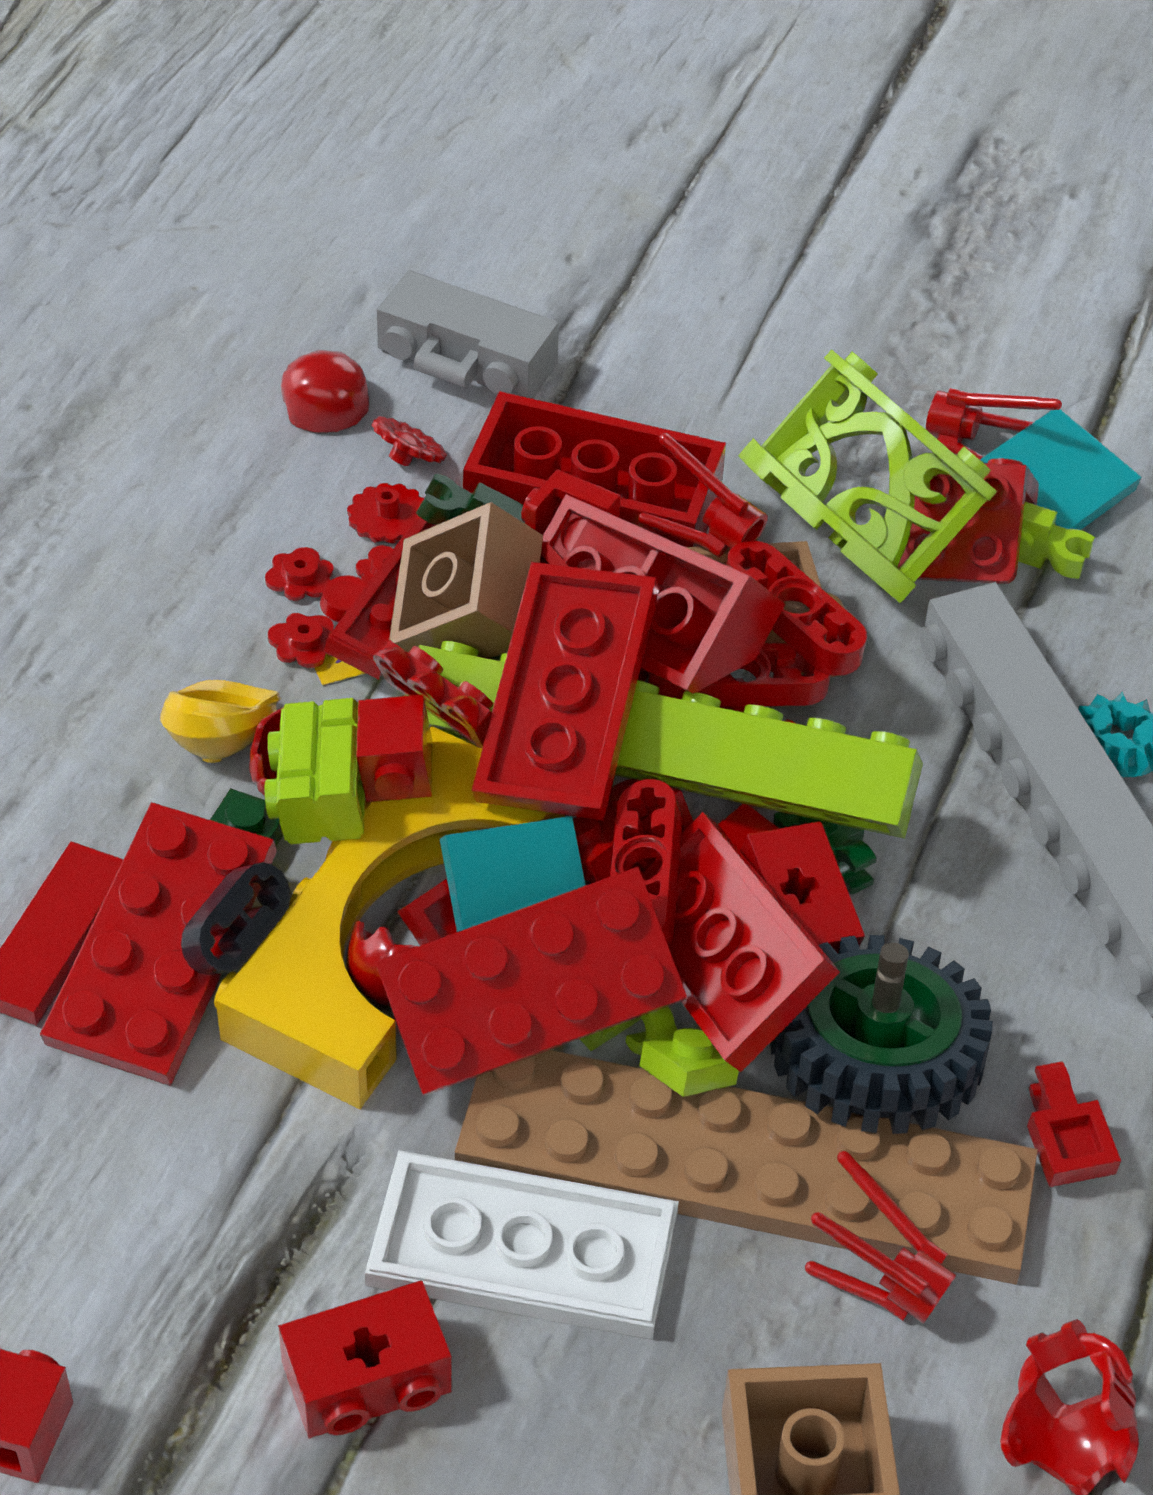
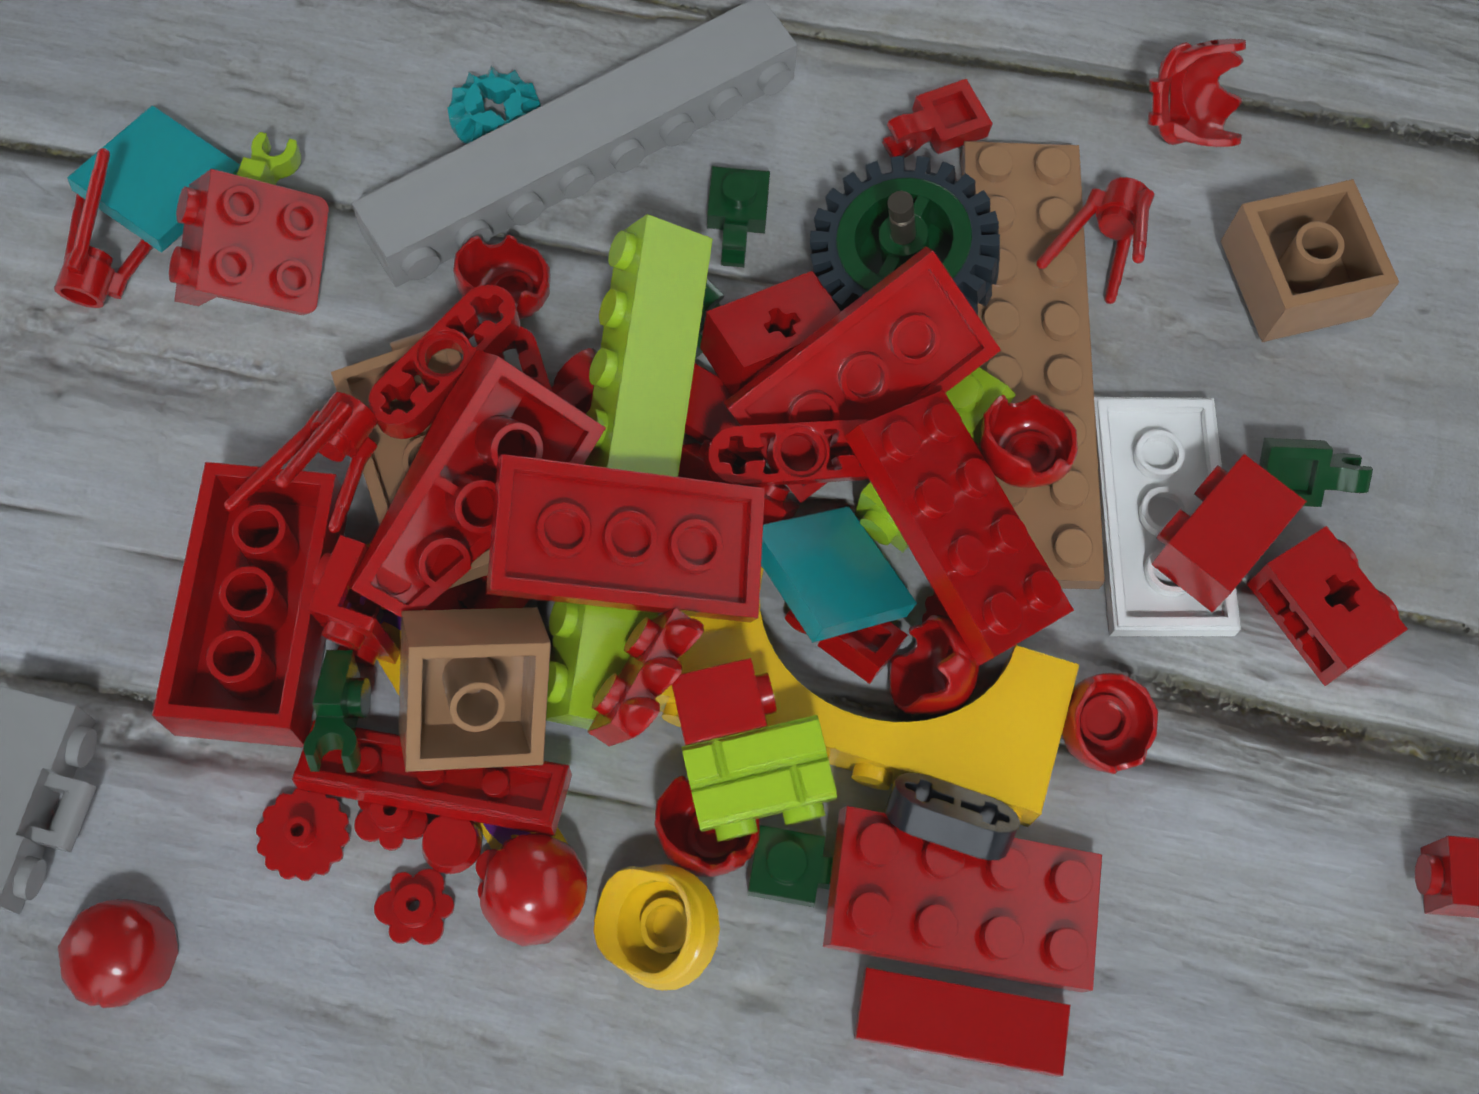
camera: 105 degrees left, 20 degrees up
red piece [372,416,447,466] -> none
lime fence [738,349,997,603] -> none
none -> red hair [453,235,551,323]
none -> red hair [480,833,588,946]
none -> dark green plate [707,166,770,268]
none -> red hair [981,395,1078,488]
none -> red hair [1061,673,1158,774]
none -> red brick [1151,454,1307,612]
none -> dark green plate [1259,438,1373,507]

